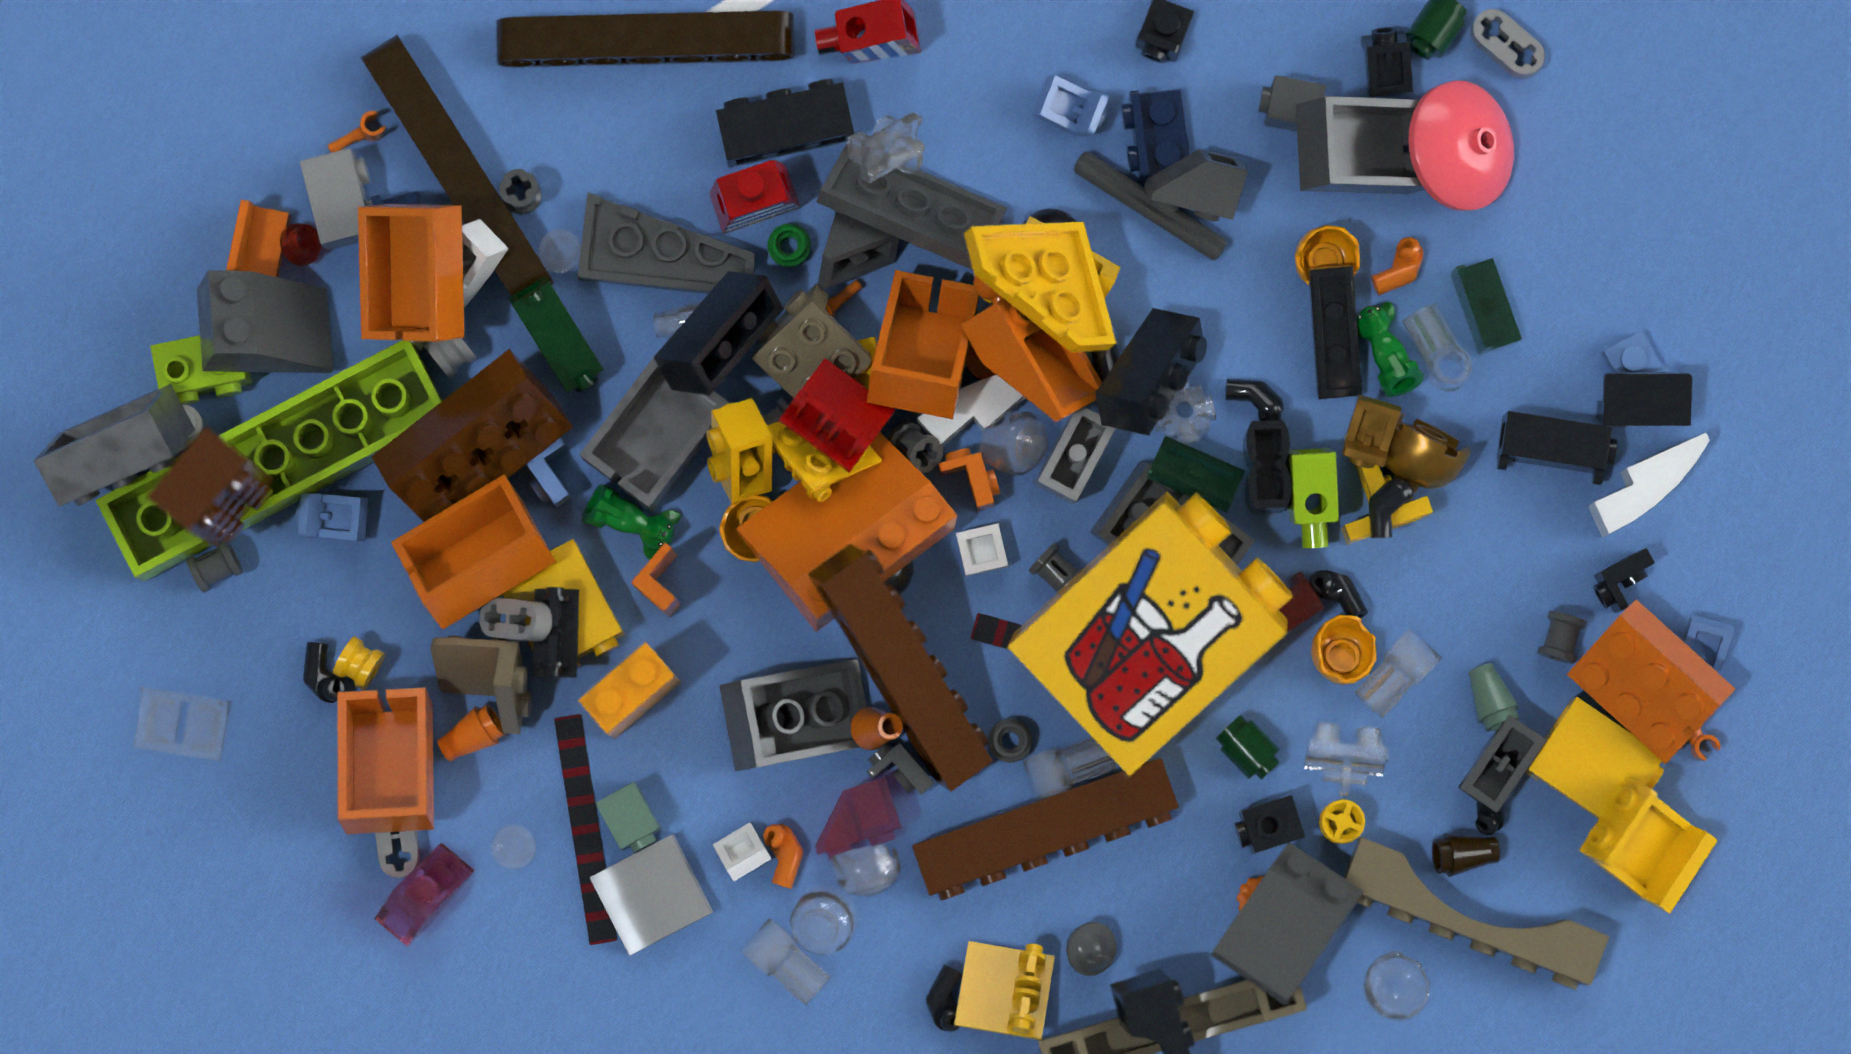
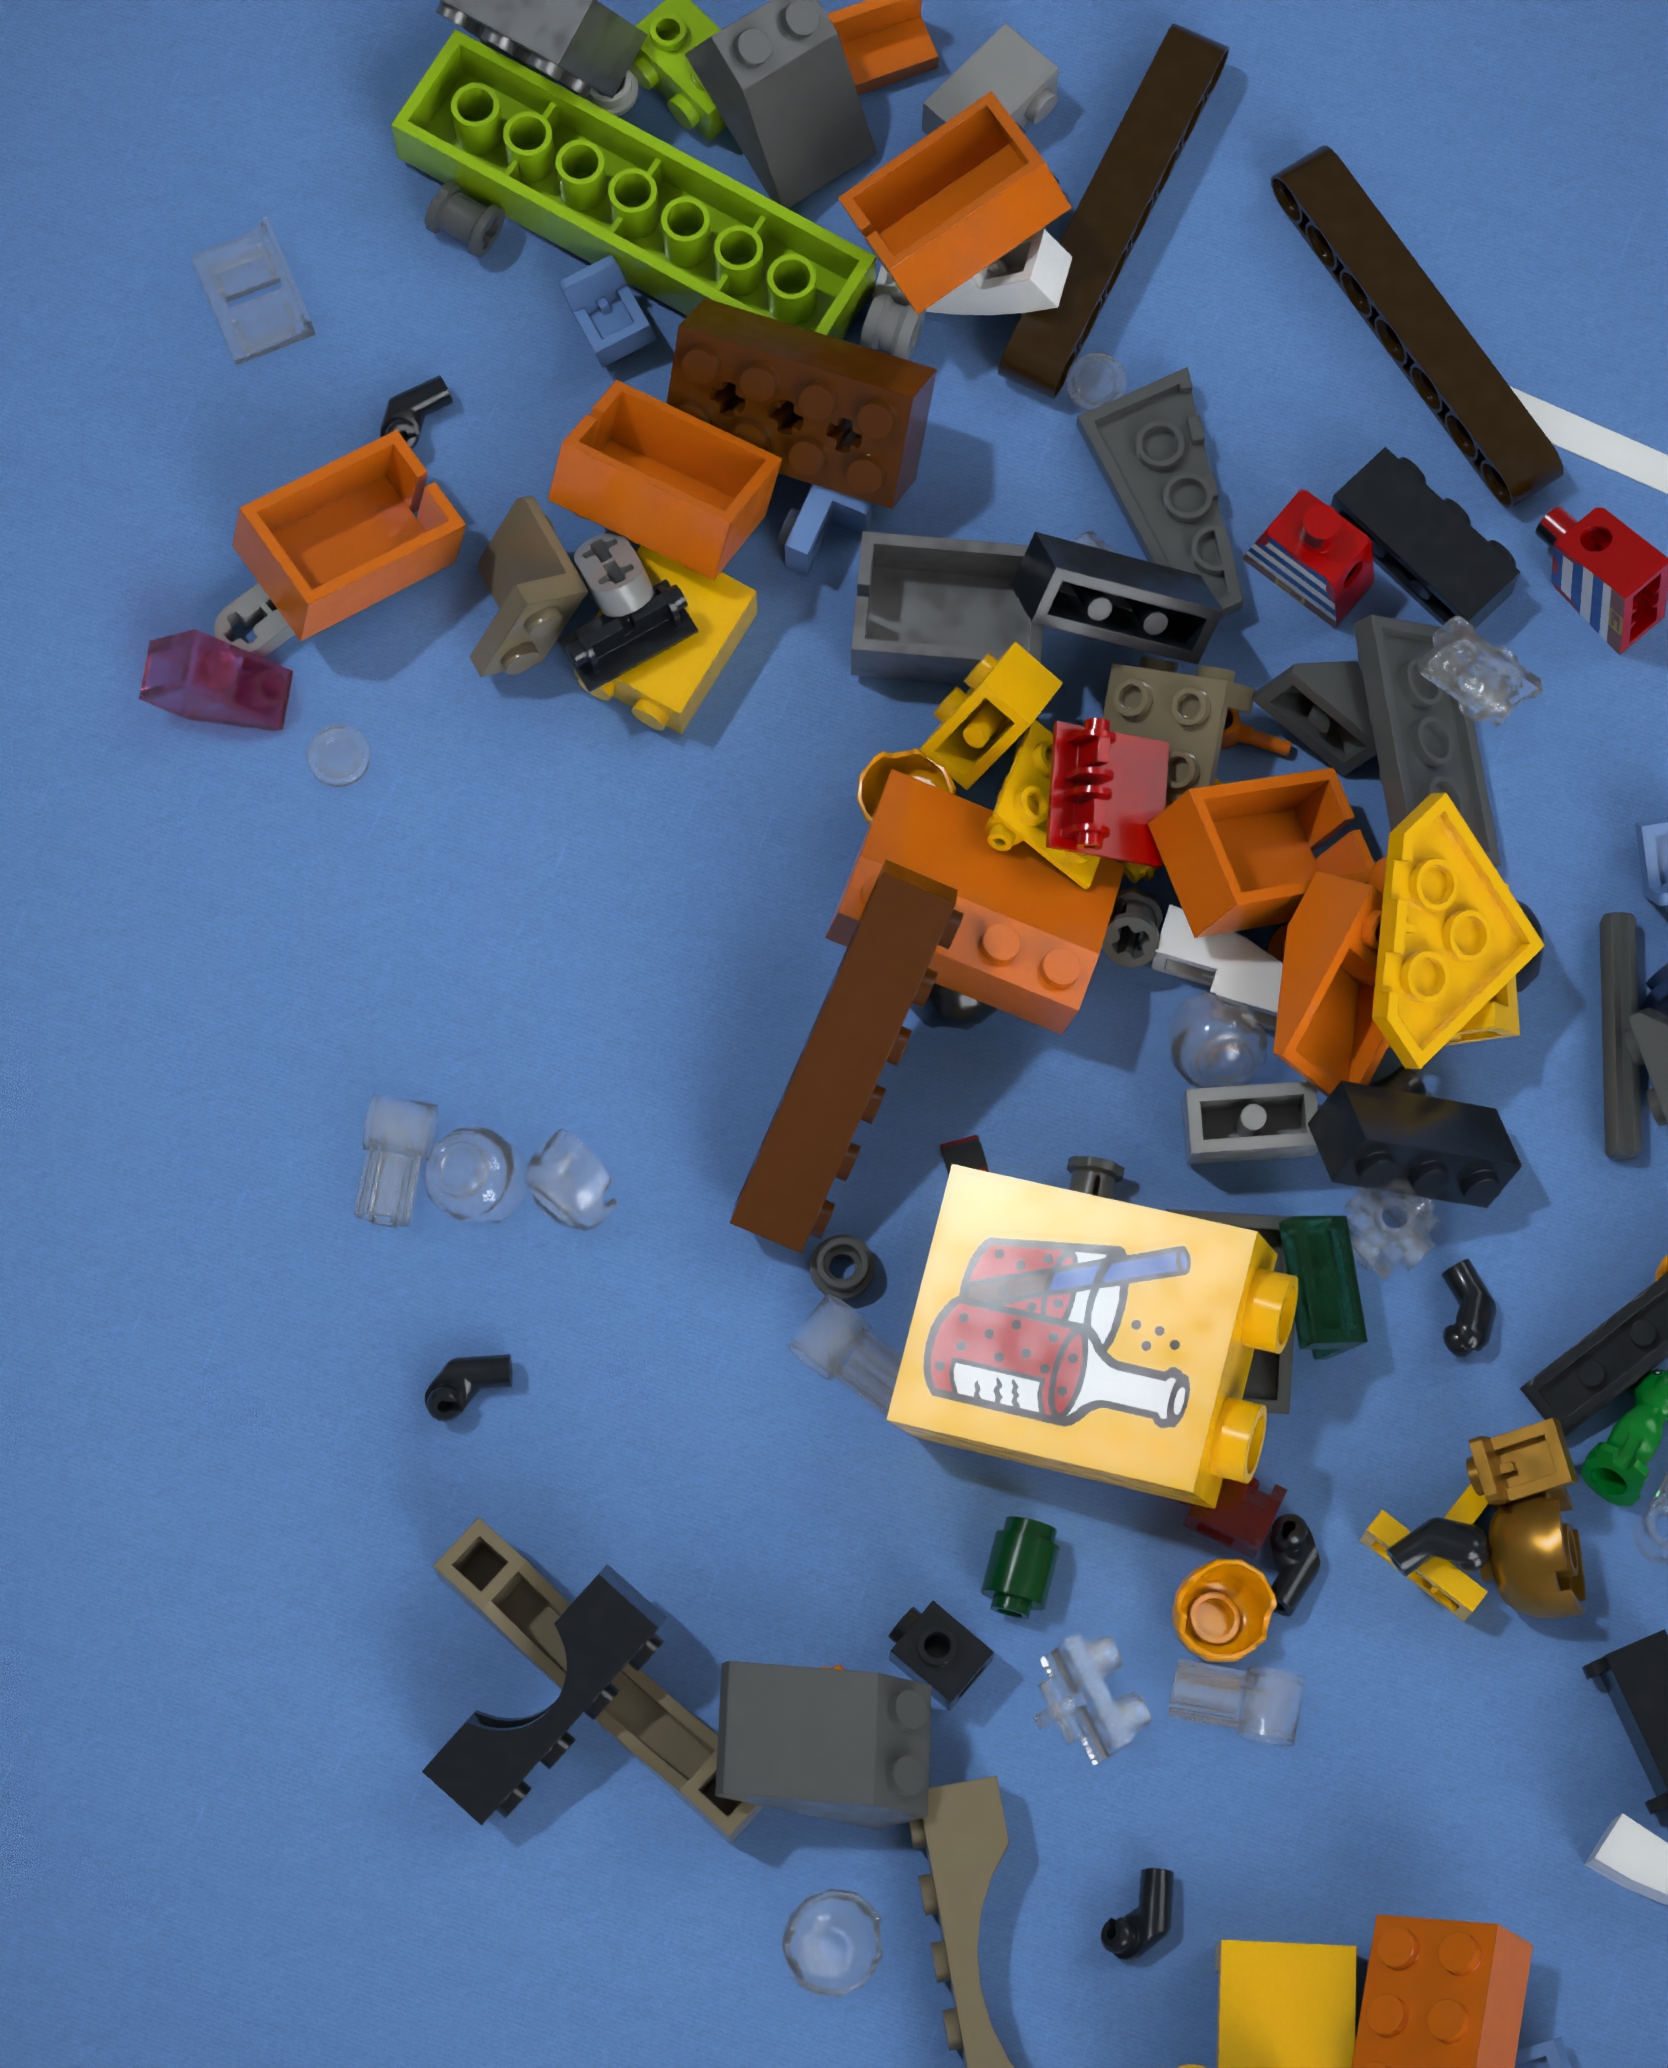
camera: 55 degrees right, 10 degrees down
reddish brown brick [147,426,275,547] -> none
clear red plate [280,223,322,266] -> none
orange hand [327,111,386,153] -> none
yellow wheel [333,636,385,691] -> none
orange cone [437,705,505,762] -> none
dark grey bush [499,169,542,215] -> none
dark green brick [508,276,604,392] -> none
black sticker [554,714,617,945] -> none
light orange brick [578,642,681,739] -> none
green animal [581,484,681,561] -> none
light grey slope [589,834,713,956] -> none
sand green brick [595,782,662,853] -> none
orange panel [631,543,681,618] -> none
white plate [713,822,771,881] -> none
dark grey slope [719,659,867,771] -> none
orange arm [763,824,803,889] -> none
green plate [767,224,811,267] -> none
clear pink slope [815,777,902,861] -> none
orange cone [851,707,903,750] -> none
dark grey bracket [867,743,935,795] -> none
reddish brown brick [912,758,1179,901] -> none
orange bracket [938,448,1000,511] -> none
yellow hinge [954,941,1055,1040] -> none
white plate [956,523,1008,577] -> none
dark grey hat [1066,922,1117,976] -> none
black brick [1243,420,1292,514] -> none
lime torso [1285,447,1339,548] -> none
yellow wheel [1318,799,1365,844] -> none
dark brown cone [1432,833,1500,877] -> none
dark grey slope [1460,715,1547,813] -> none
sand green cone [1468,663,1519,732] -> none
dark grey bush [1537,611,1587,664] -> none
black bracket [1593,548,1655,613] -> none

